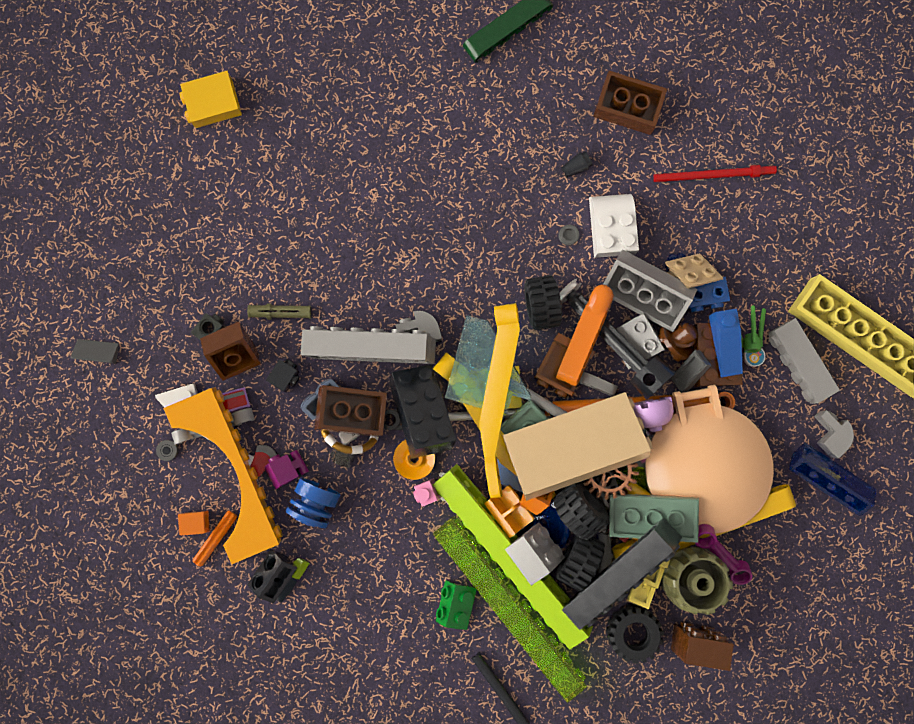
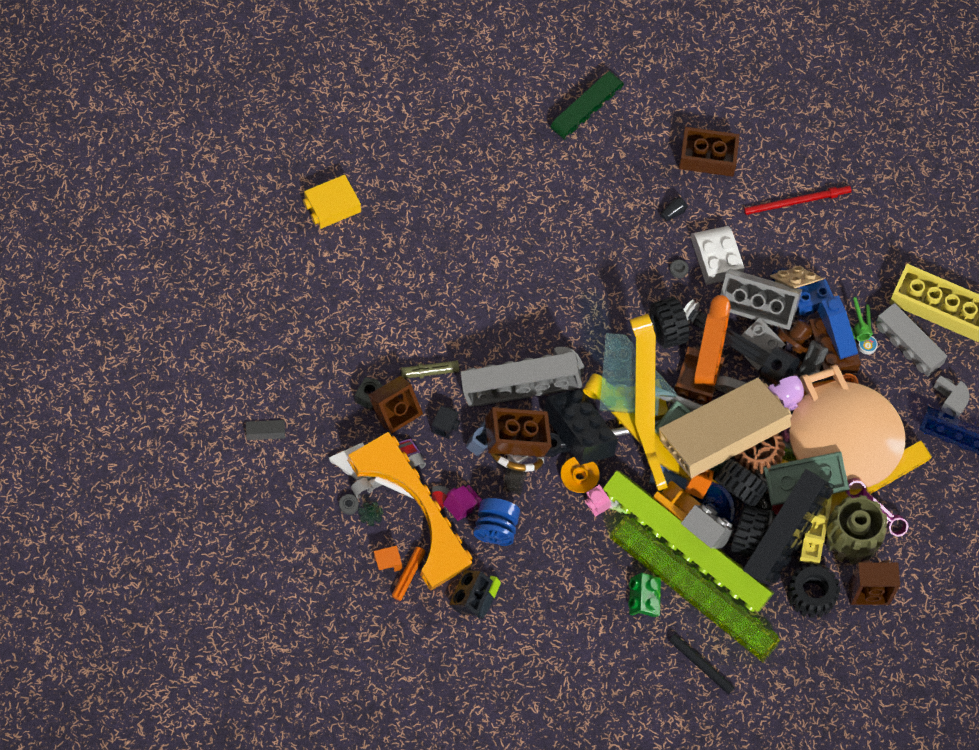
camera: 15 degrees left, 20 degrees down
none -> clear green plant [358,502,383,526]

